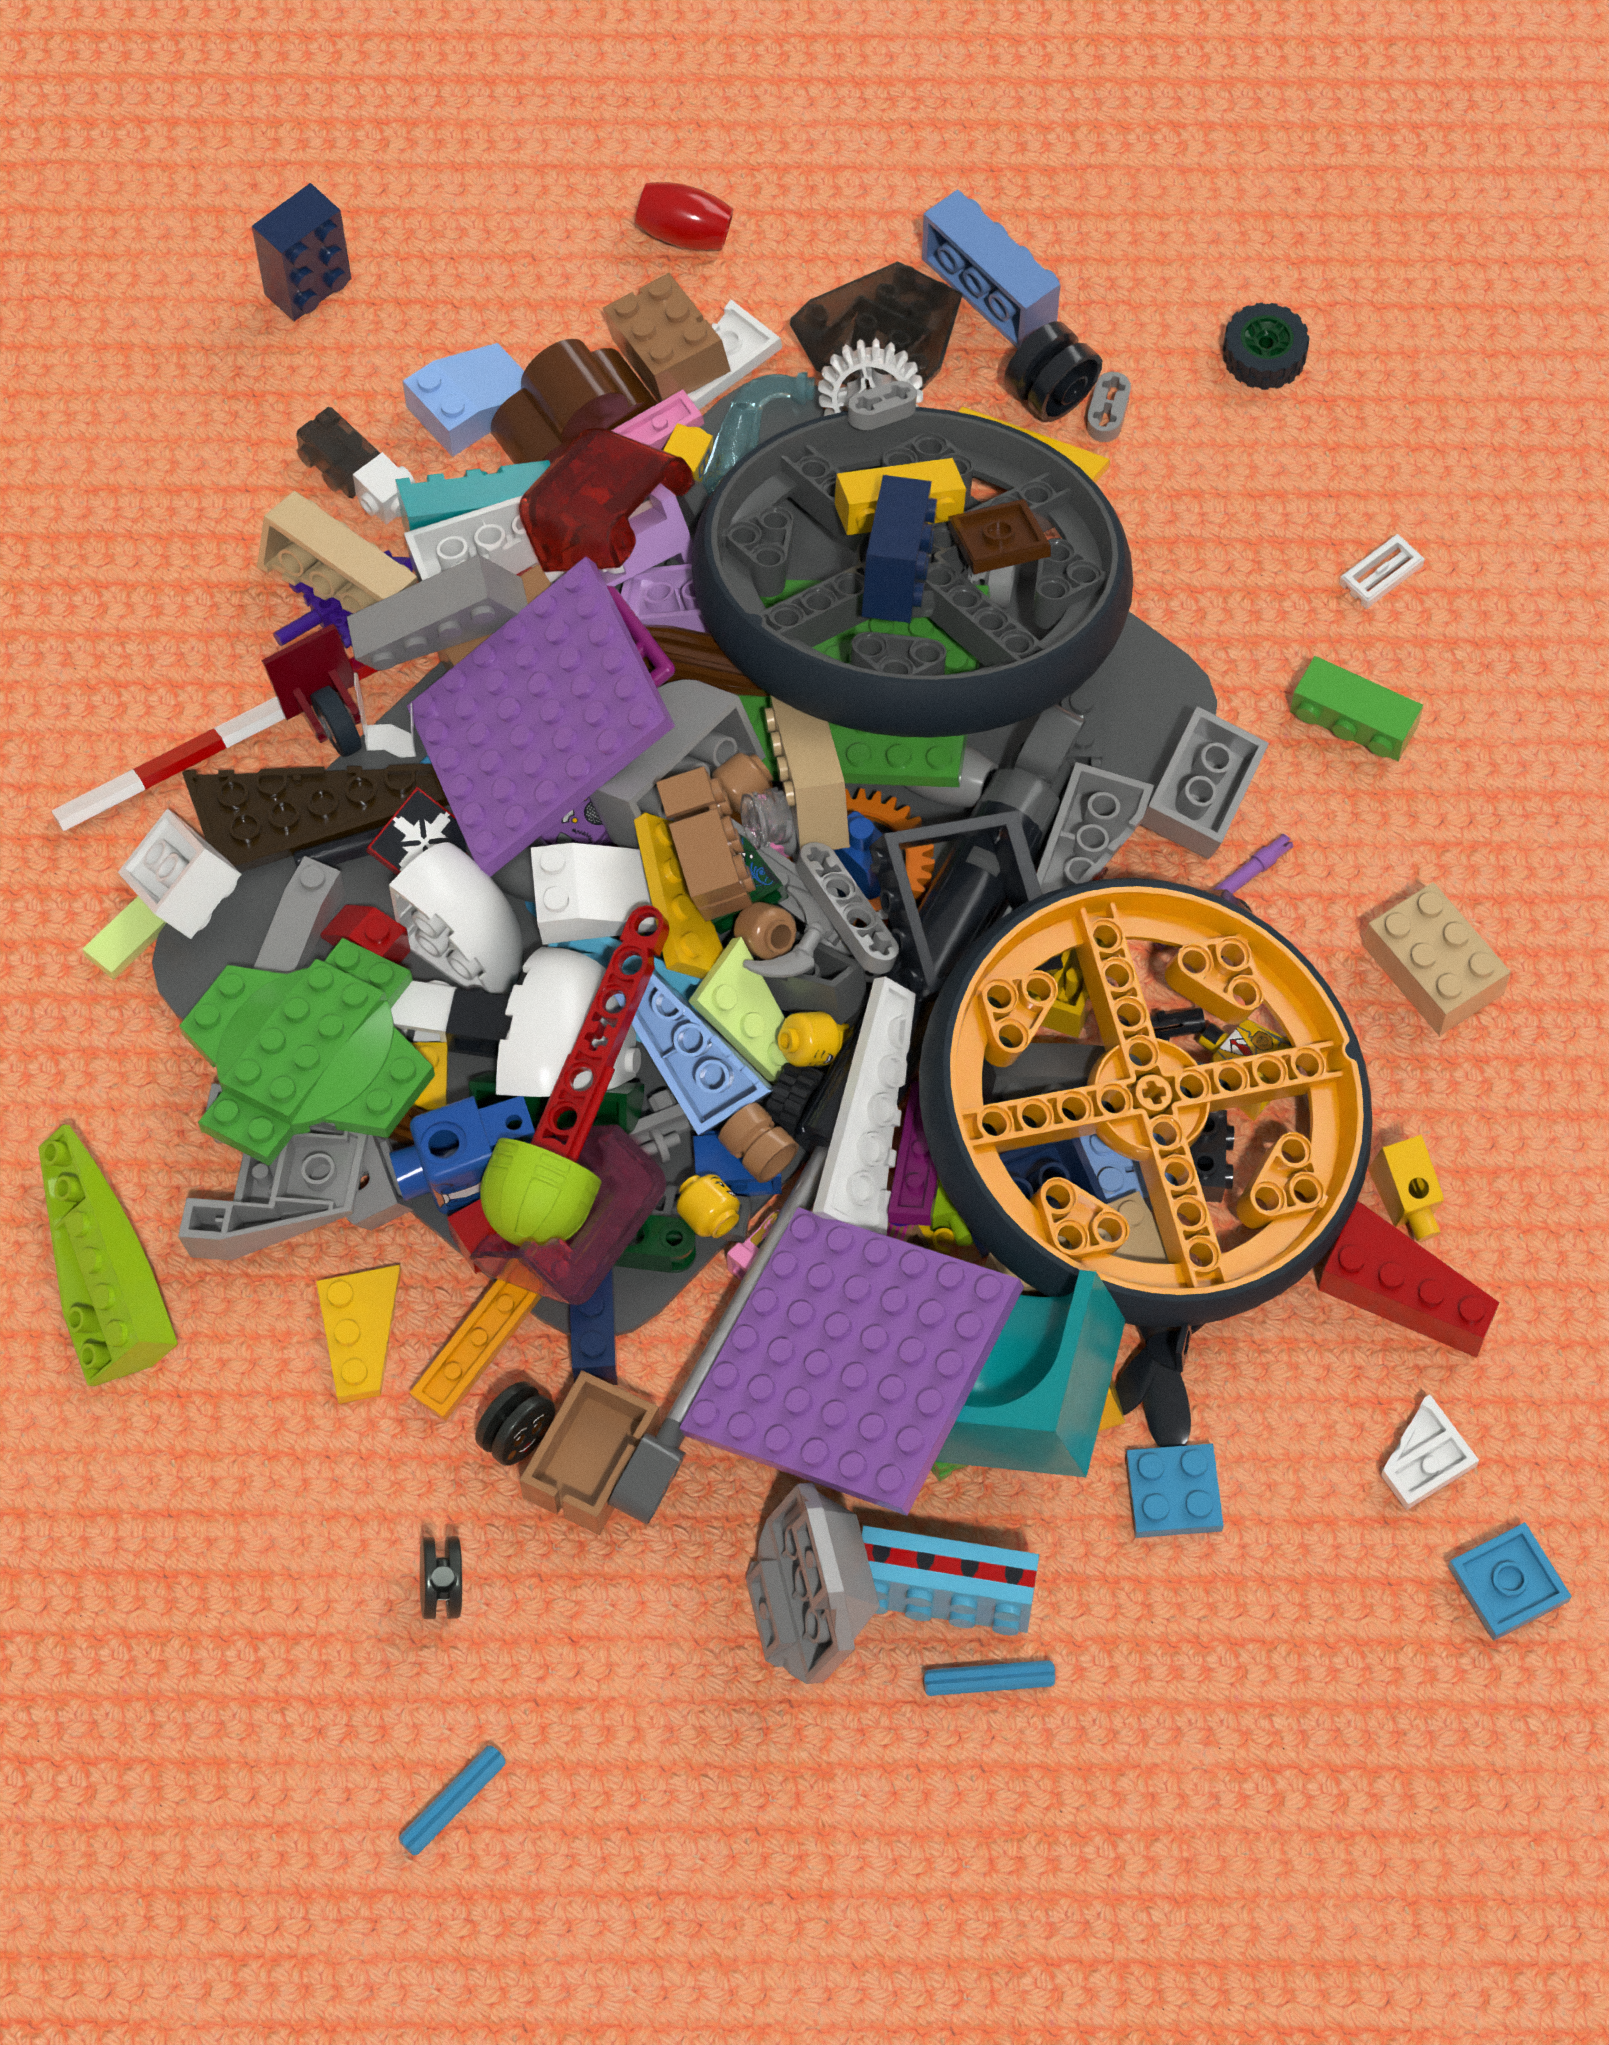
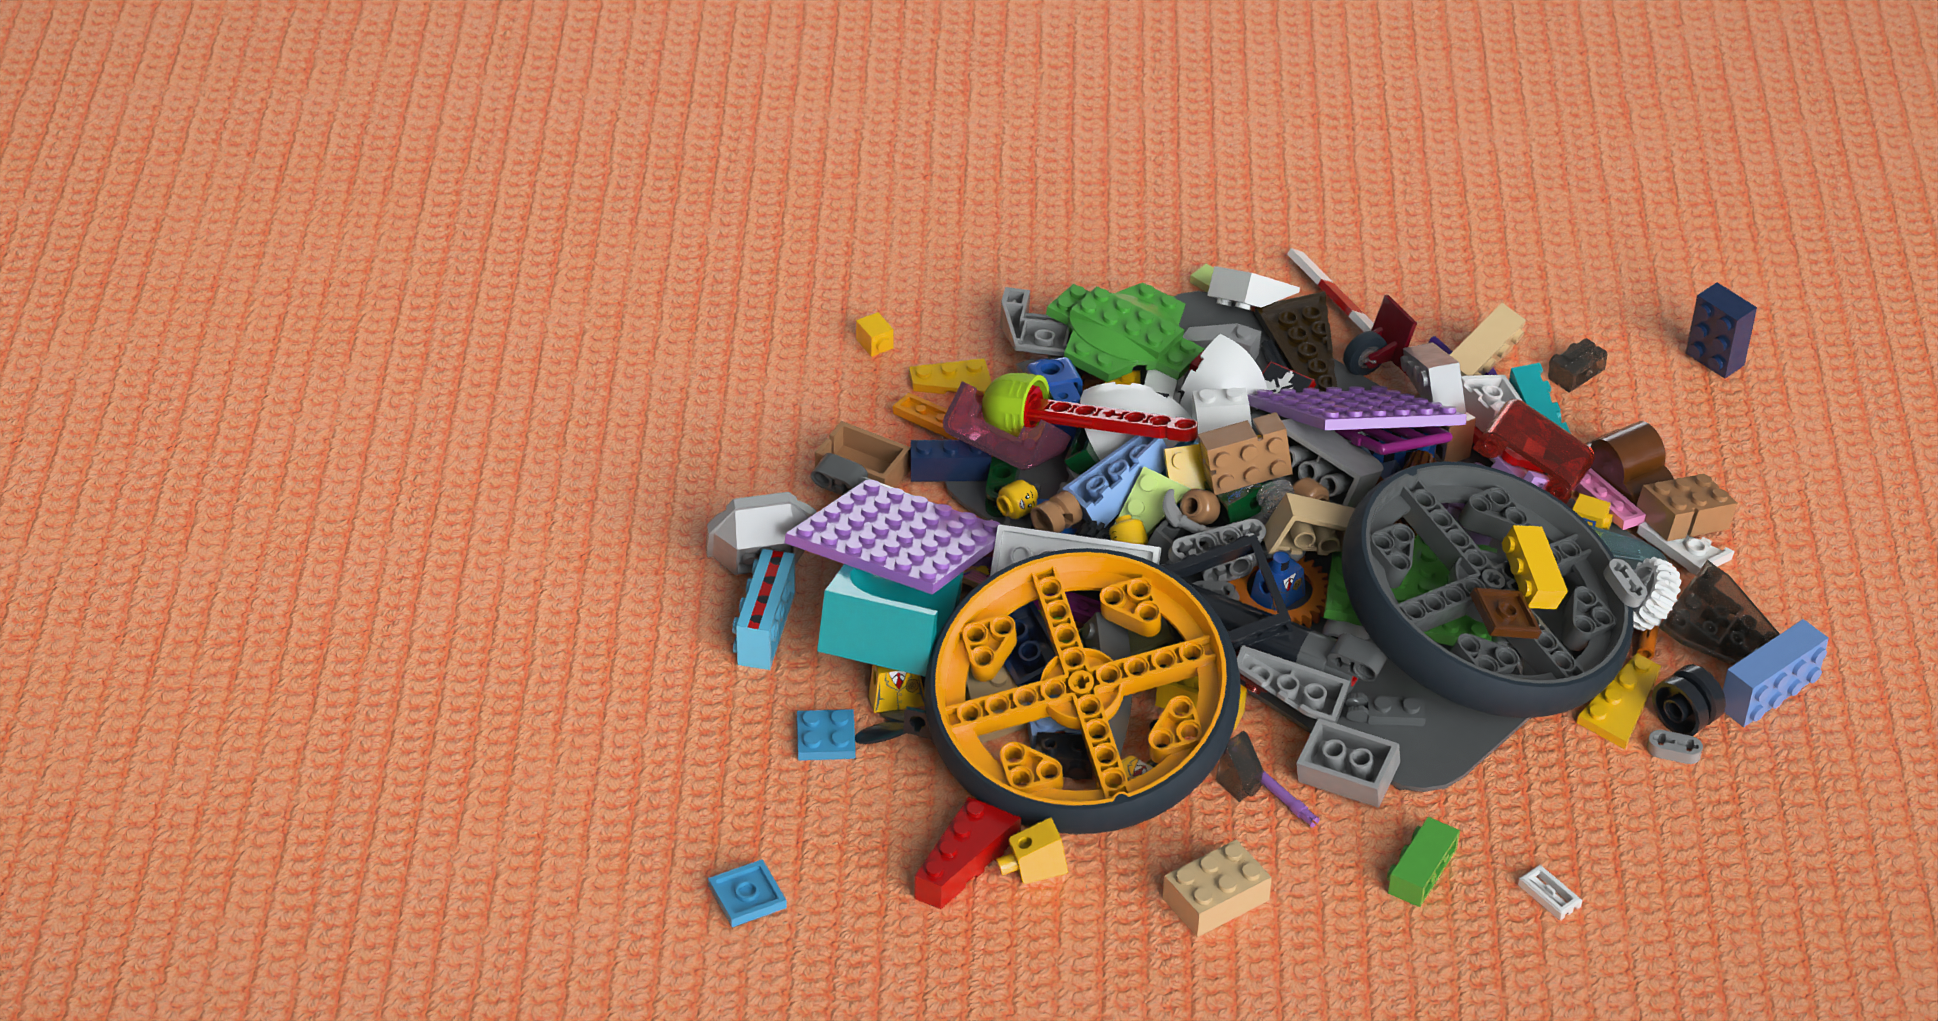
camera: 90 degrees right, 20 degrees down
lime wedge [38,1124,178,1386] -> none
white brick [352,452,415,525] -> none
white piece [354,672,416,758] -> none
dark azure axle [399,1745,506,1855] -> none
light blue slope [403,343,524,457] -> none
pearl dark grey head [420,1536,462,1619] -> none
pearl dark grey head [475,1381,555,1466] -> none
red piece [635,182,734,250] -> none
dark blue brick [862,475,938,623] -> none
dark azure axle [924,1660,1056,1696] -> none
black wheel [1223,302,1309,390] -> none
white wing [1381,1394,1479,1510] -> none
none -> yellow brick [856,312,894,357]

